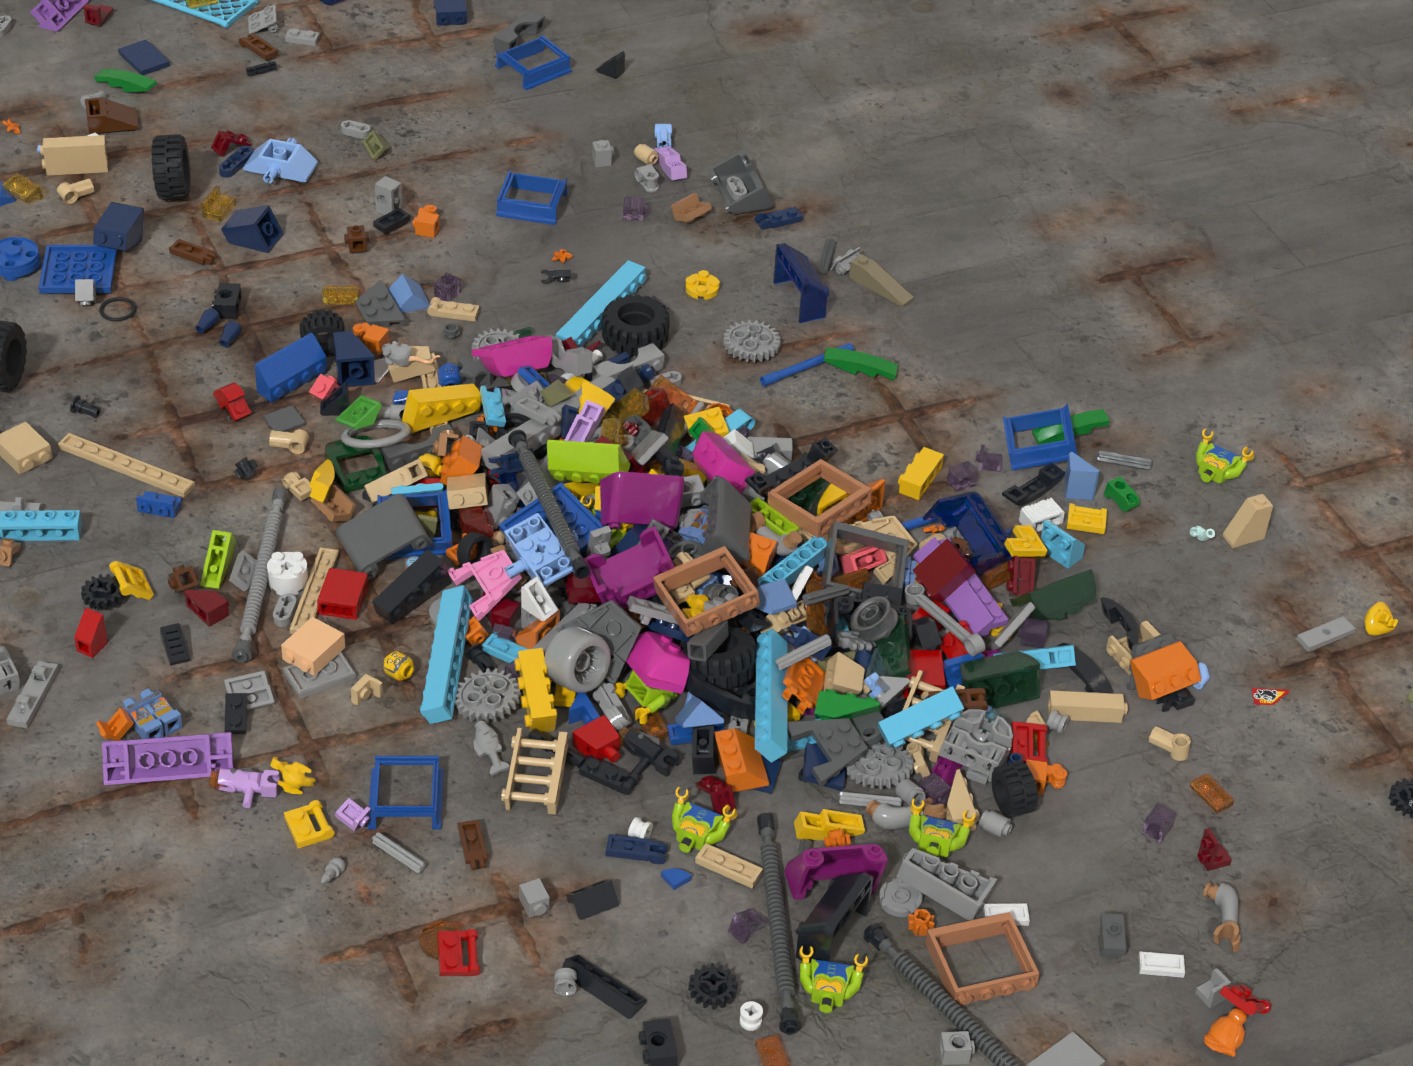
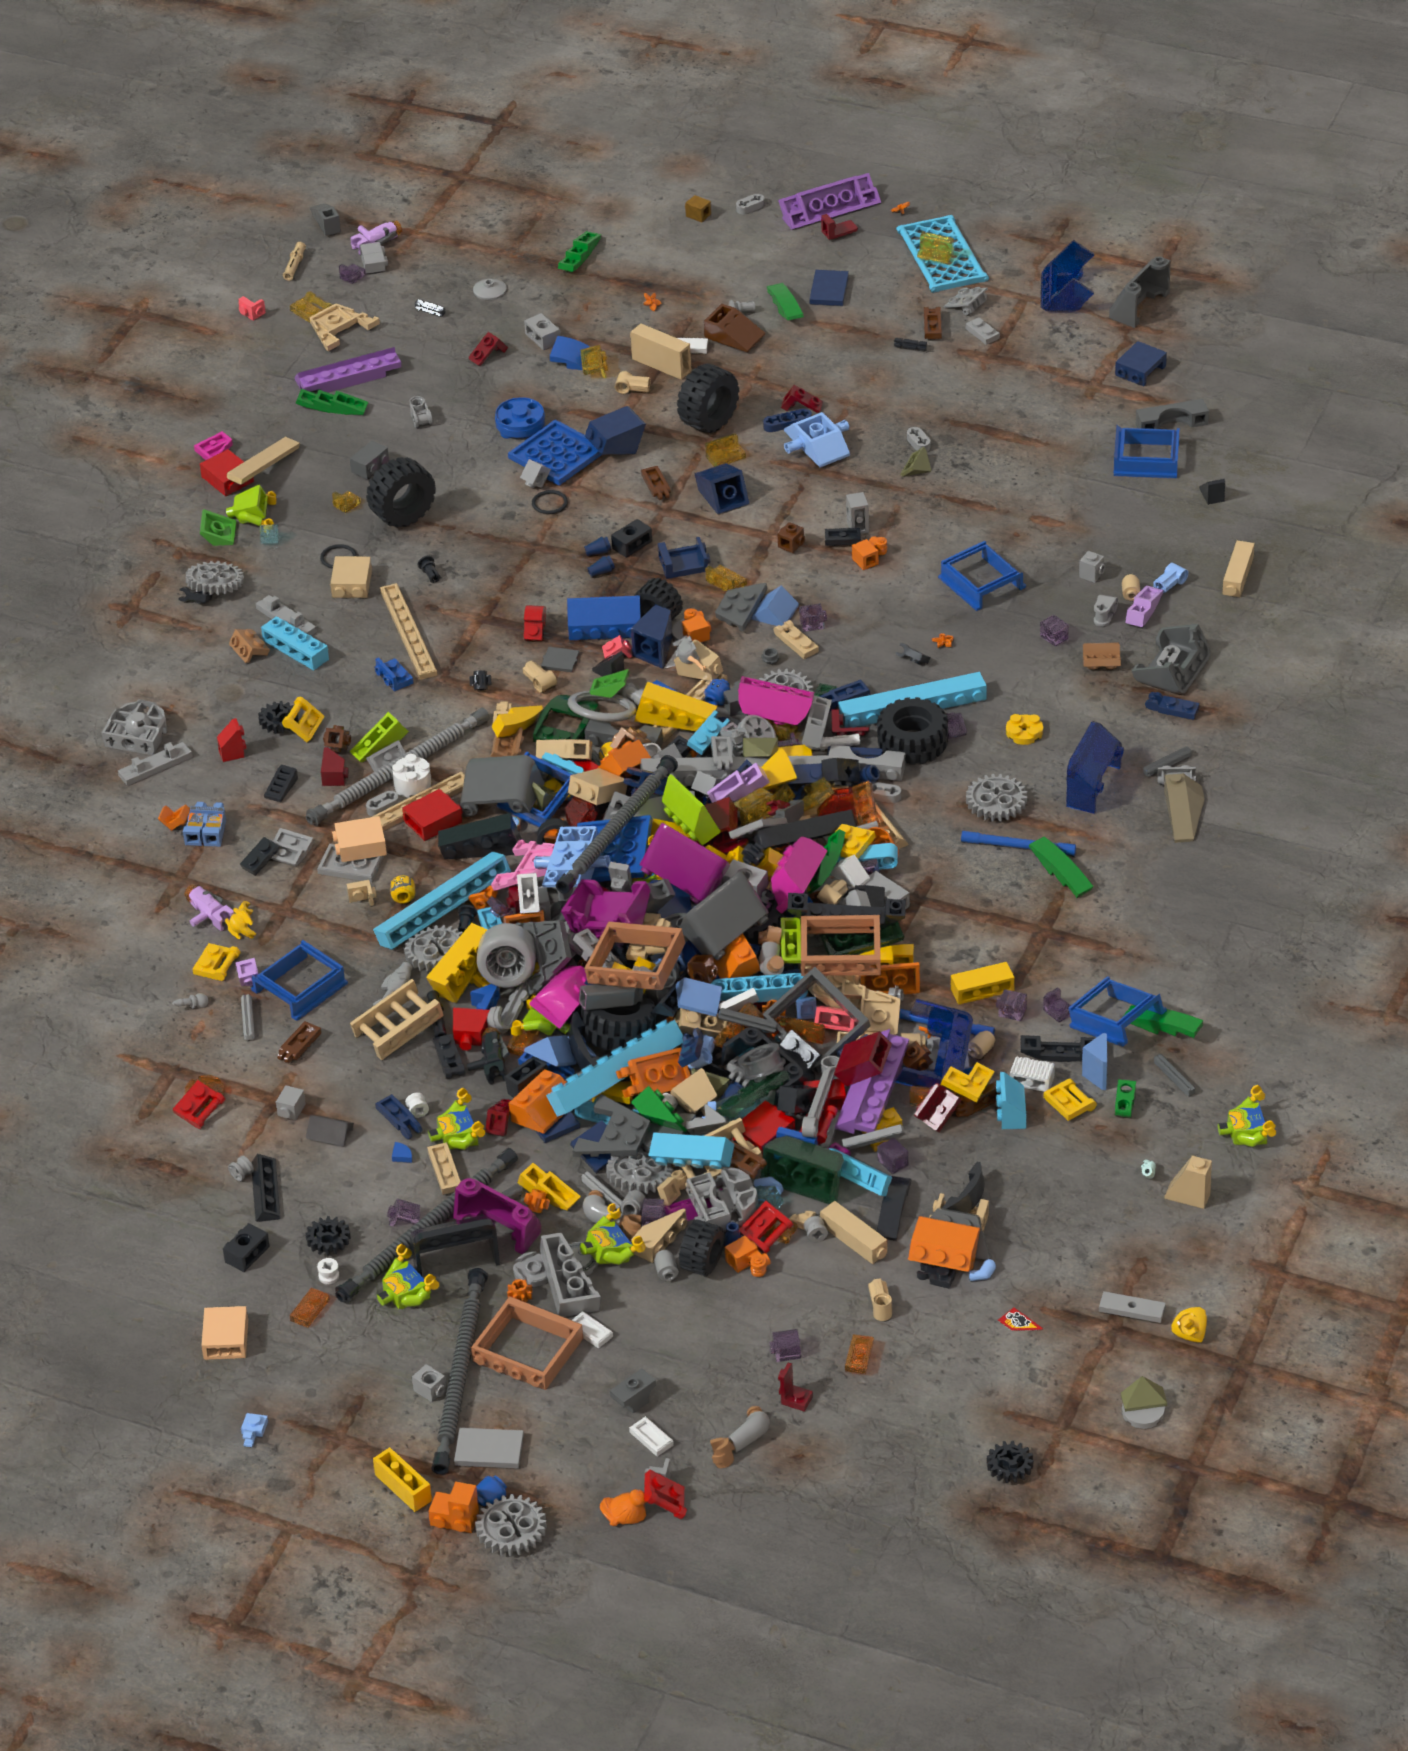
camera: 50 degrees right, 0 degrees up
medium lavender slope [102,732,233,785] -> none
blue tile [517,365,550,389] -> none
light grey axle [775,634,832,670] -> none
clear green windscreen [1010,569,1096,622] -> none
none -> dark blue panel [658,537,710,579]
none -> light grey panel [691,771,724,796]
none -> dark blue hinge [819,680,870,711]
none -> tan brick [1223,540,1254,597]

